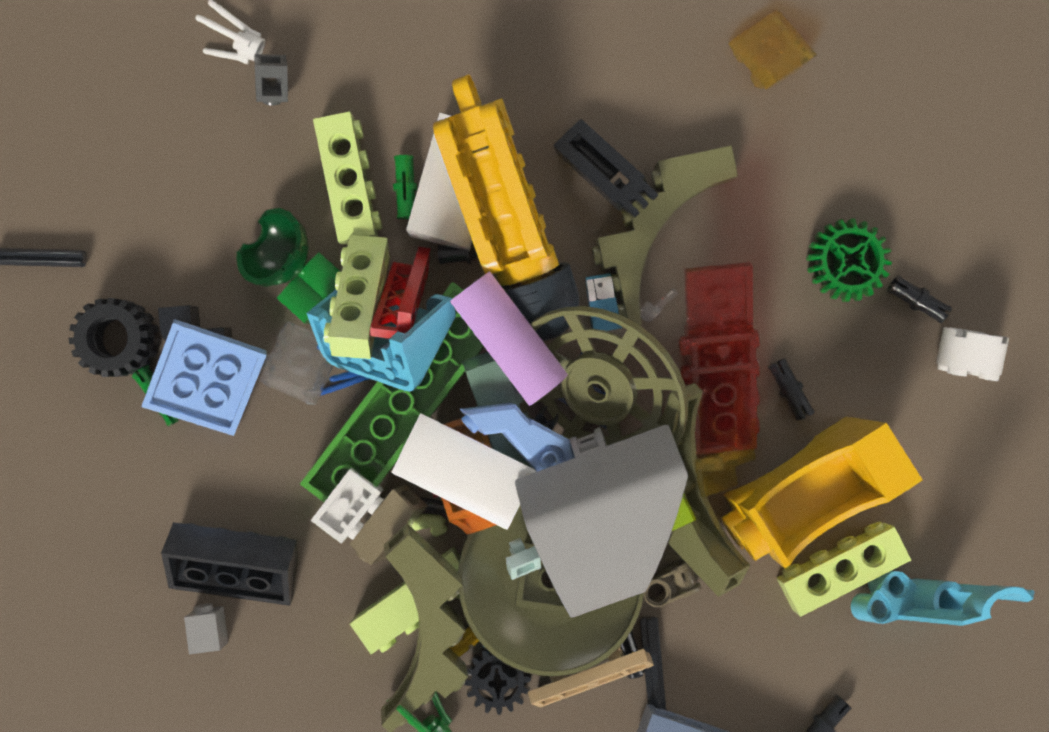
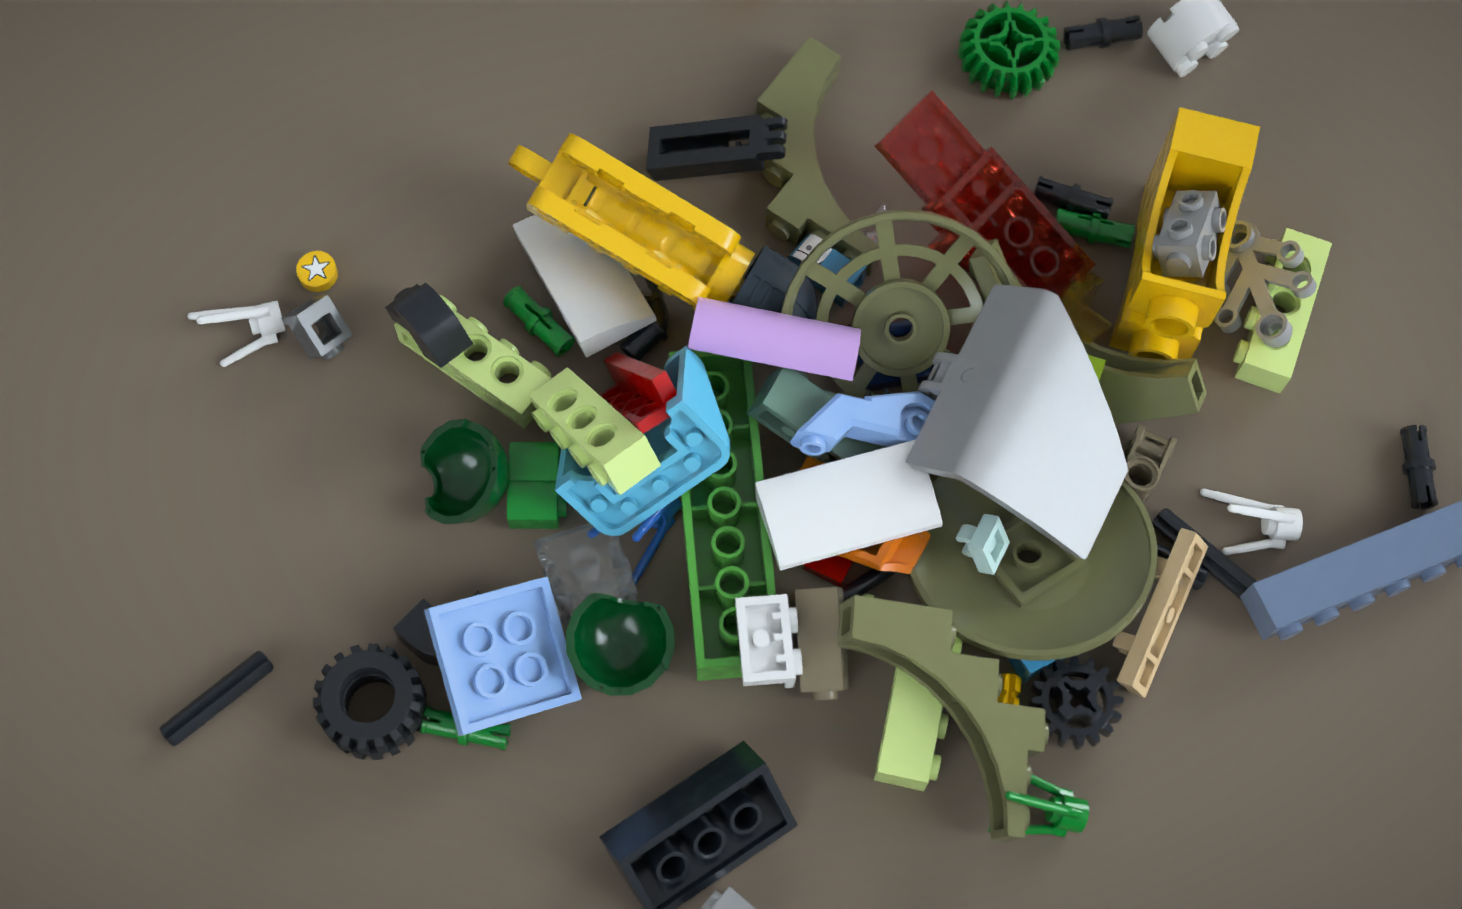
camera: 50 degrees left, 20 degrees down
medium azure panel [851,571,1035,626] -> none
none -> yellow tile [296,251,338,292]
none -> black brick [385,282,473,368]
none -> dark green cylinder [566,592,675,696]
none -> green pin [1052,208,1135,249]
none -> light grey brick [1152,190,1227,277]
none -> white plant [1200,489,1303,555]
none -> light grey plant [1214,220,1317,347]

